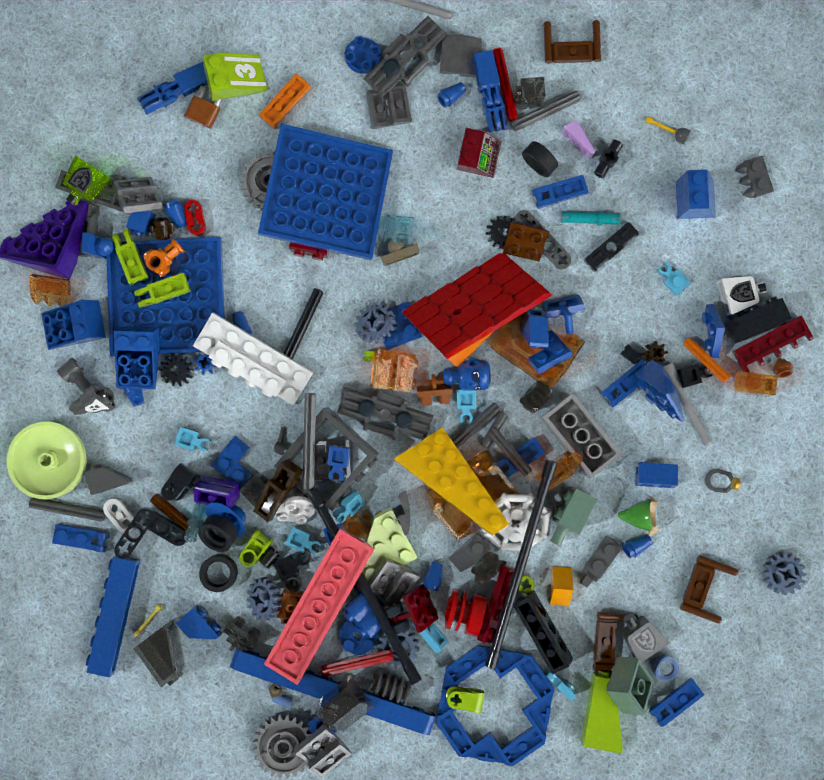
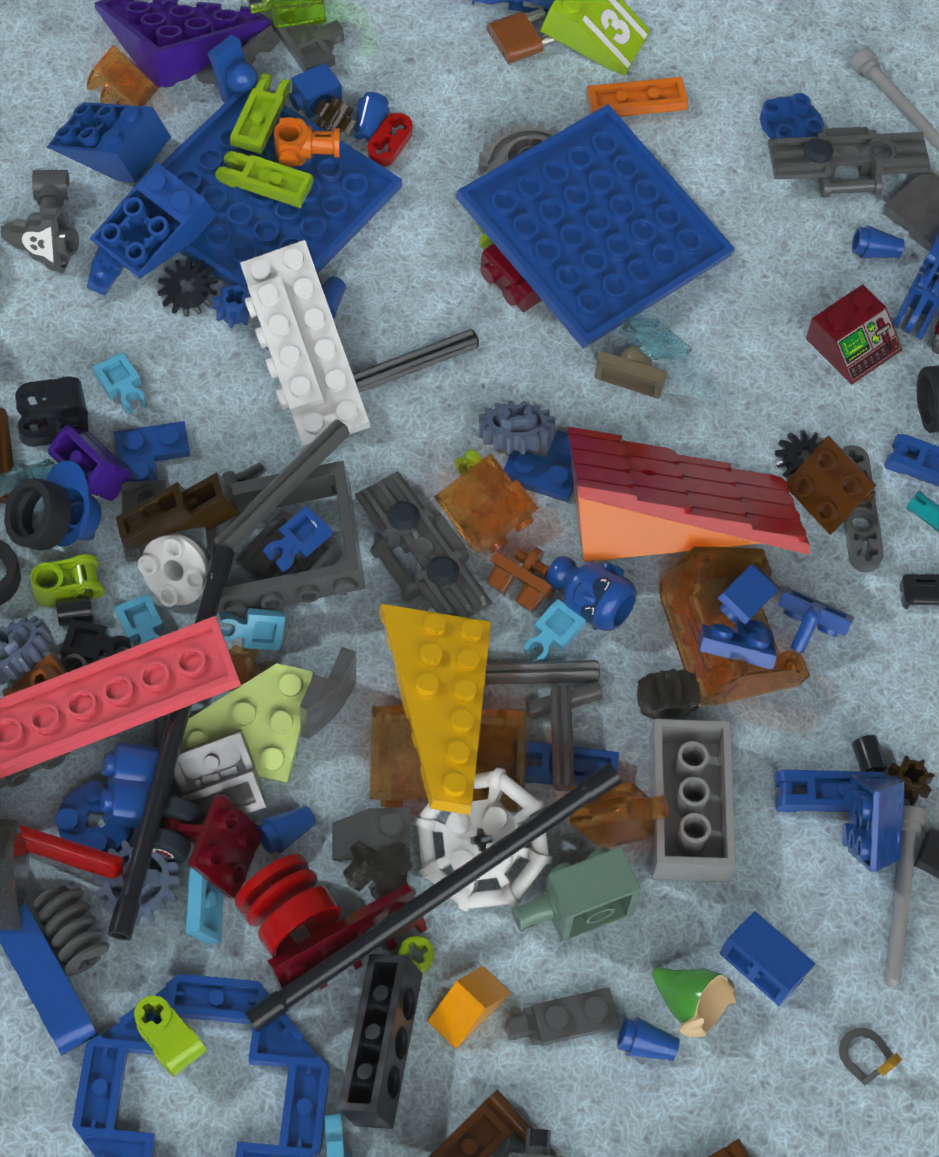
camera: 35 degrees right, 25 degrees down
flat silver slope [113,177,162,214] -> none
flat silver slope [366,85,412,129] -> none

